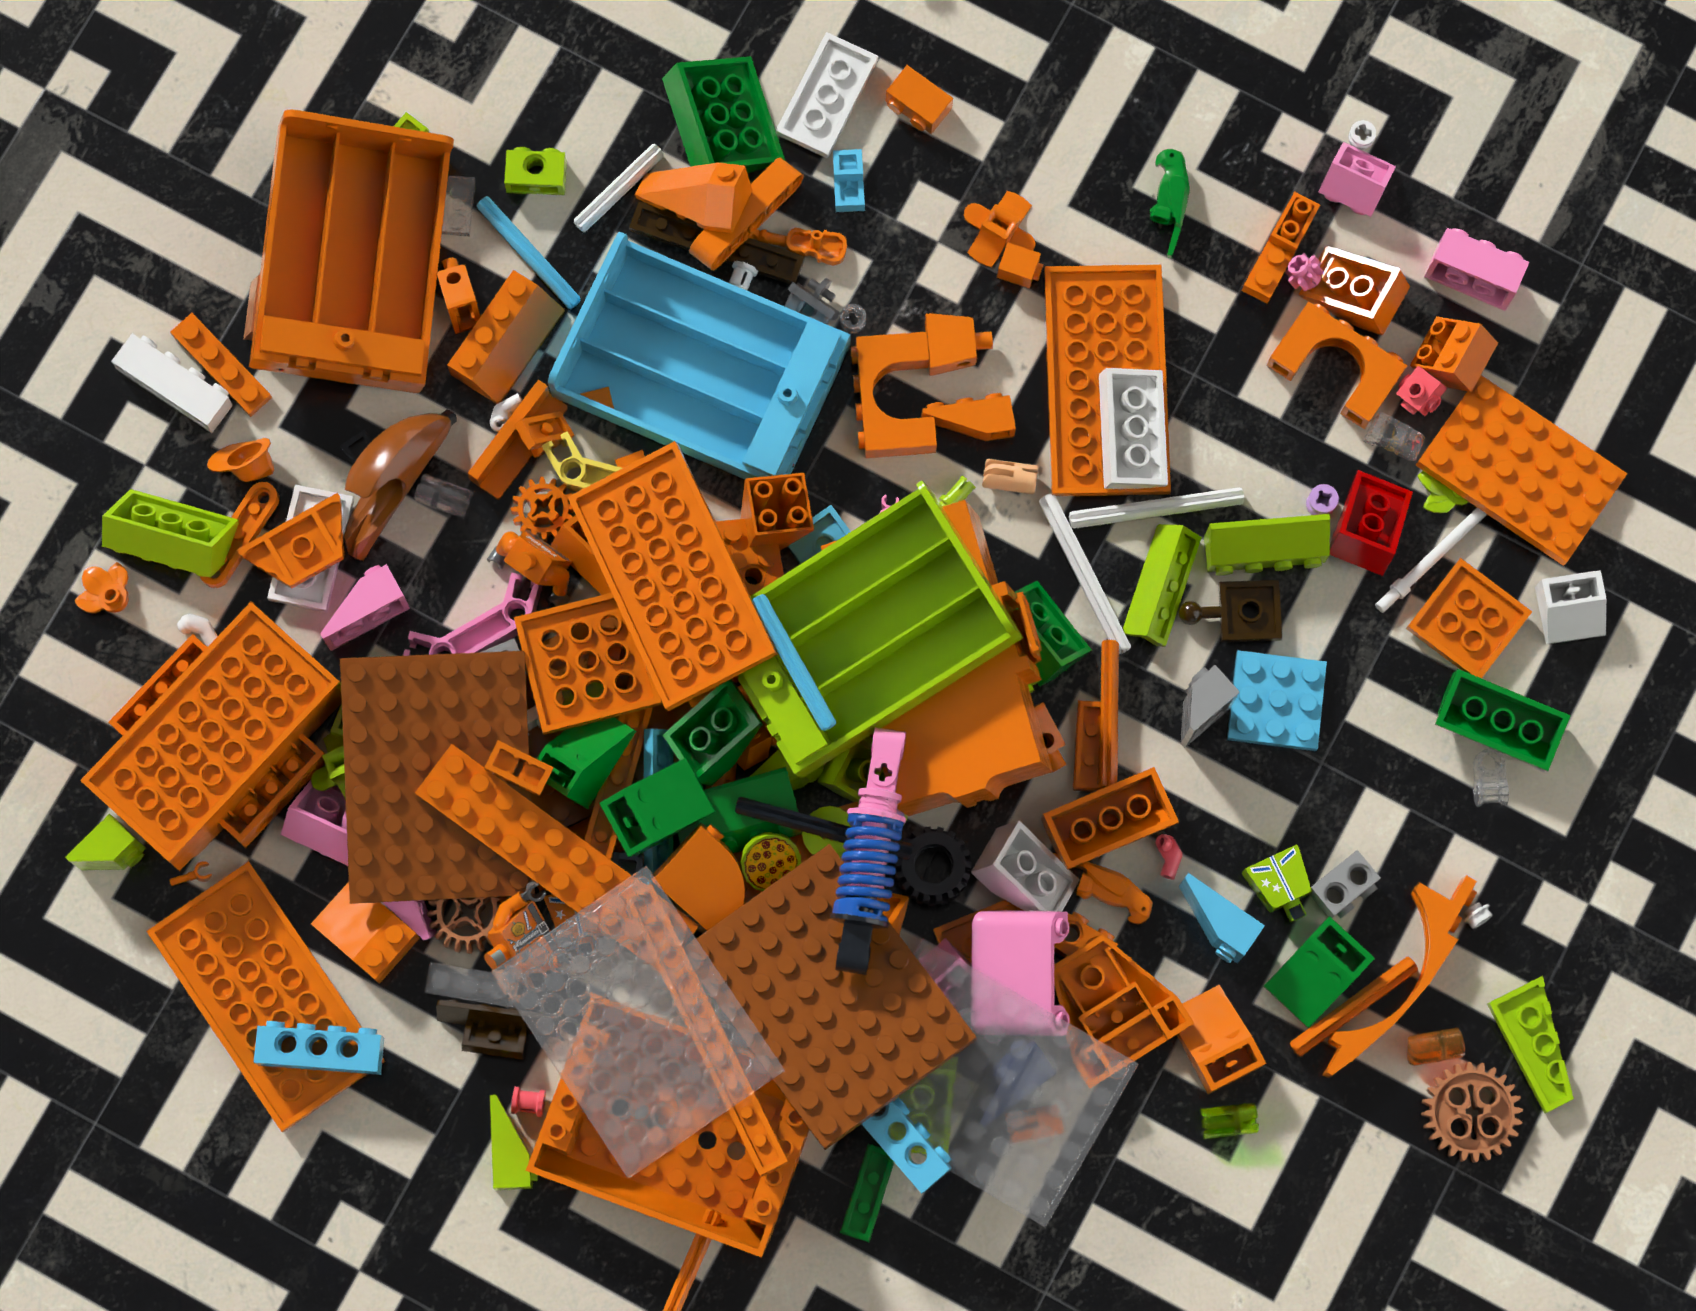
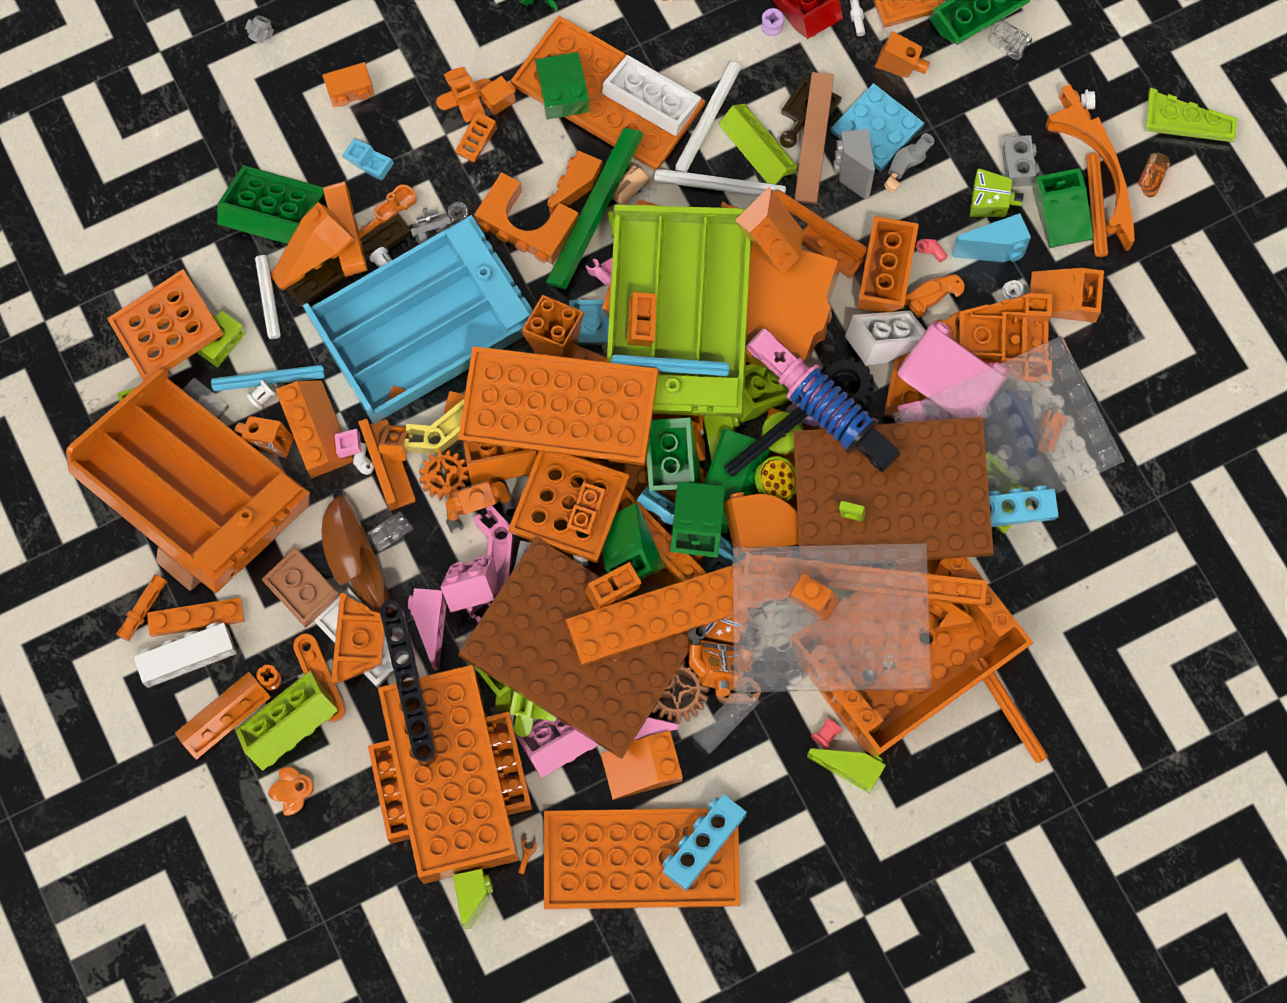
camera: 50 degrees left, 5 degrees down
white arm [177,614,218,647] -> none
orange piece [207,438,274,482] -> none
dark brown bracket [436,1000,559,1059] -> none
white plate [776,32,878,159] -> none
green tile [840,1144,894,1243] -> none
orange torso [925,313,993,376] -> none
clear neon green arm [1200,1103,1259,1139] -> none
lime slope [1204,514,1330,576] -> none
nougat gear [1421,1062,1523,1163] -> none
none -> orange piece [107,269,224,381]
none -> orange pin [116,574,167,642]
none -> orange panel [175,672,271,760]
none -> white bush [247,379,277,410]
none -> orange bush [257,665,282,690]
none -> nougat tile [261,547,340,628]
none -> bright pink plate [335,429,362,458]
none -> black beam [380,600,437,766]
none -> bright pink slope [441,556,499,612]
none -> orange slope [455,112,497,163]
none -> green slope [535,52,590,120]
none -> green tile [546,128,644,289]
none -> orange slope [567,482,607,534]
none -> orange brick [627,292,657,347]
none -> orange slope [735,187,804,274]
none -> orange torso [787,574,839,622]
none -> nougat tile [795,72,834,205]
none -> lime tile [839,501,866,522]
none -> orange torso [875,31,930,78]
none -> light grey arm [884,133,934,193]
none -> orange slope [926,600,973,633]
none -> white plate [1002,280,1025,300]

